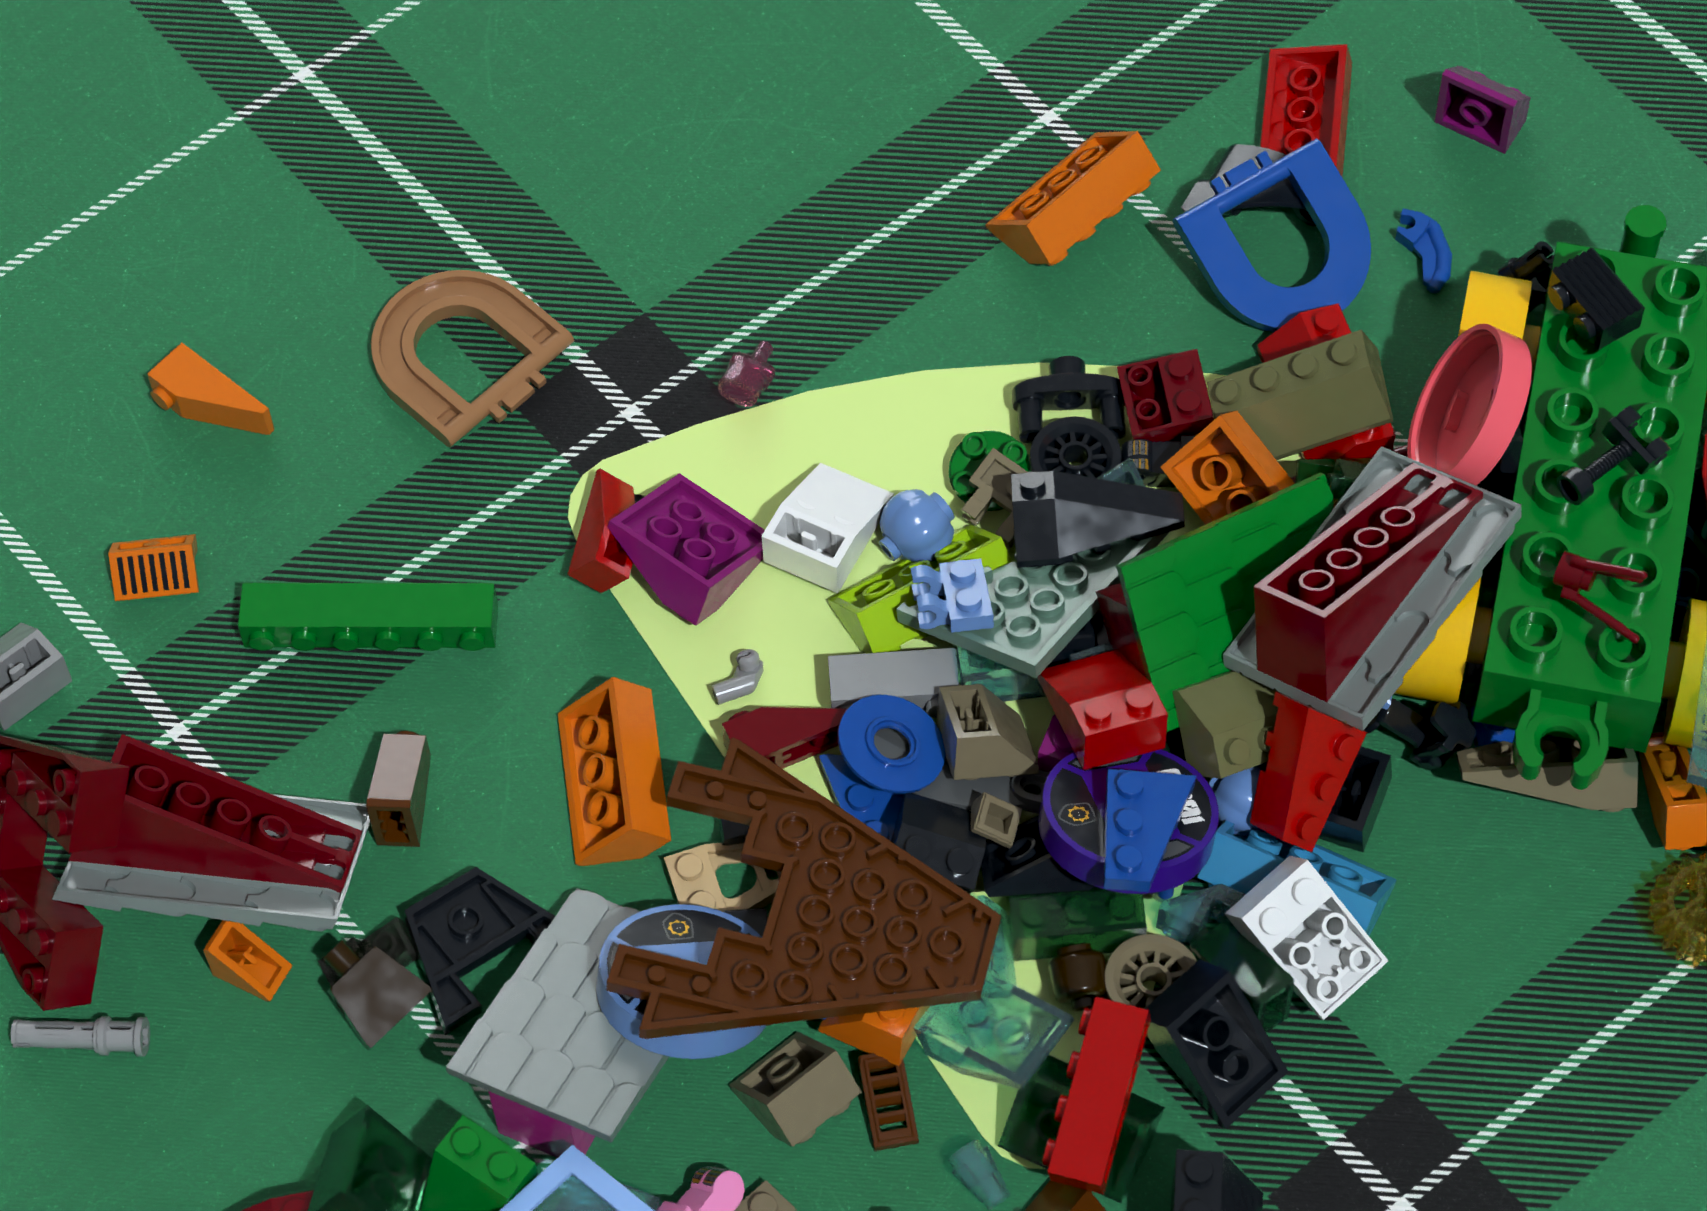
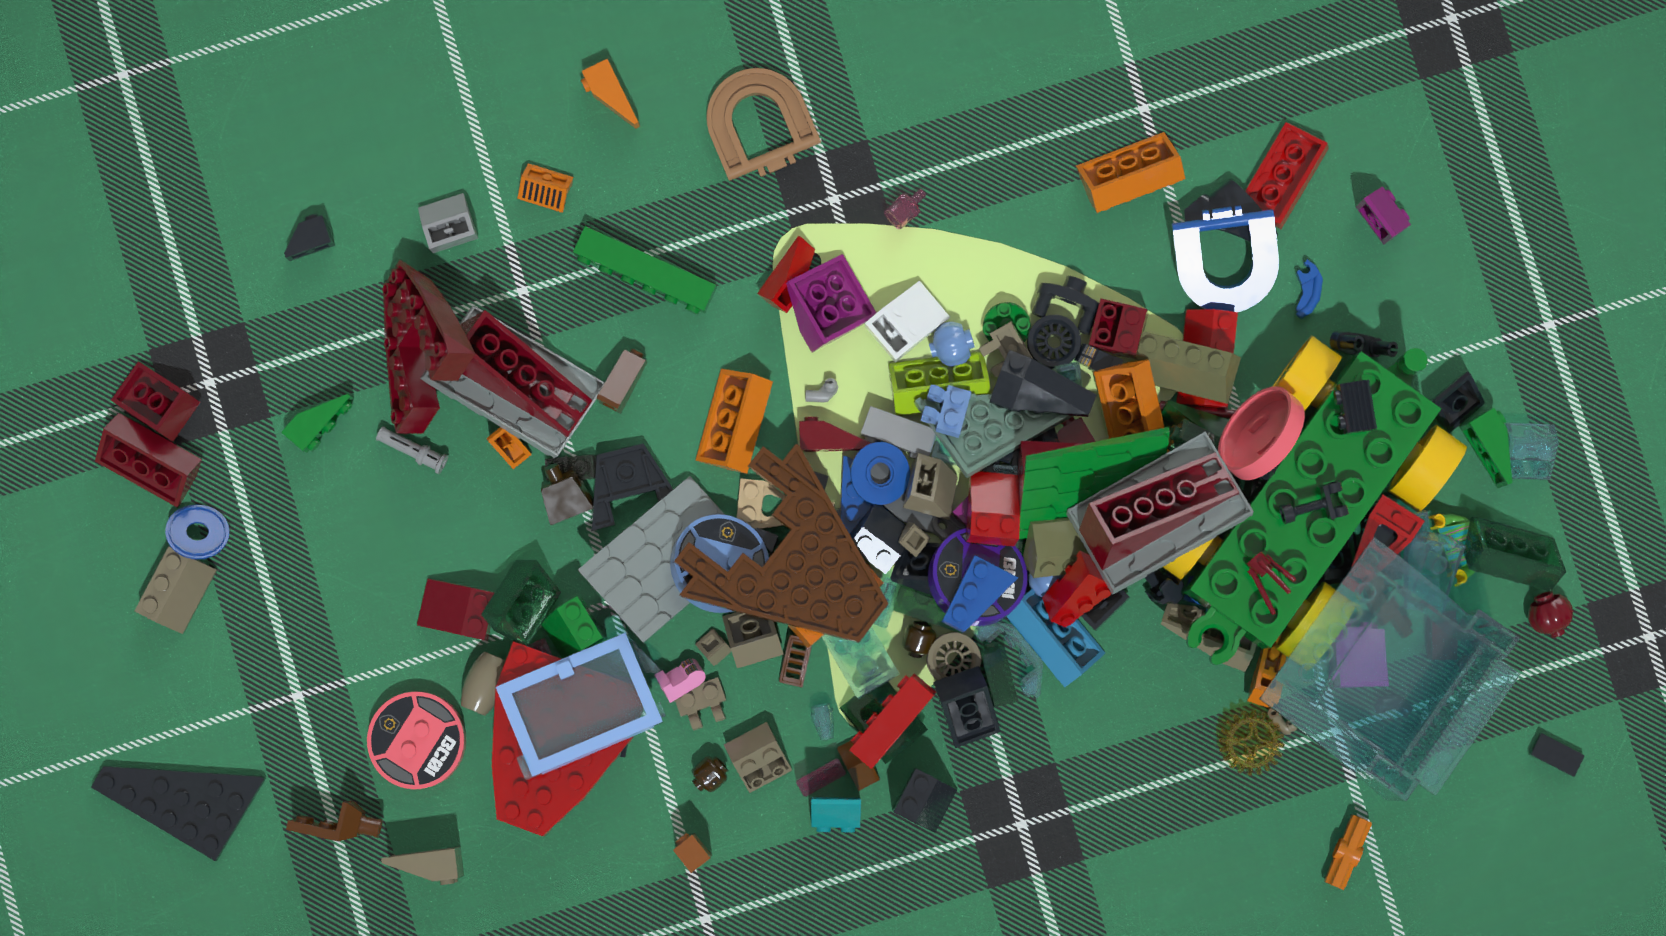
camera: 20 degrees right, 25 degrees up
white slope [1225,856,1388,1020] -> none
none -> dark tan slope [695,629,731,666]

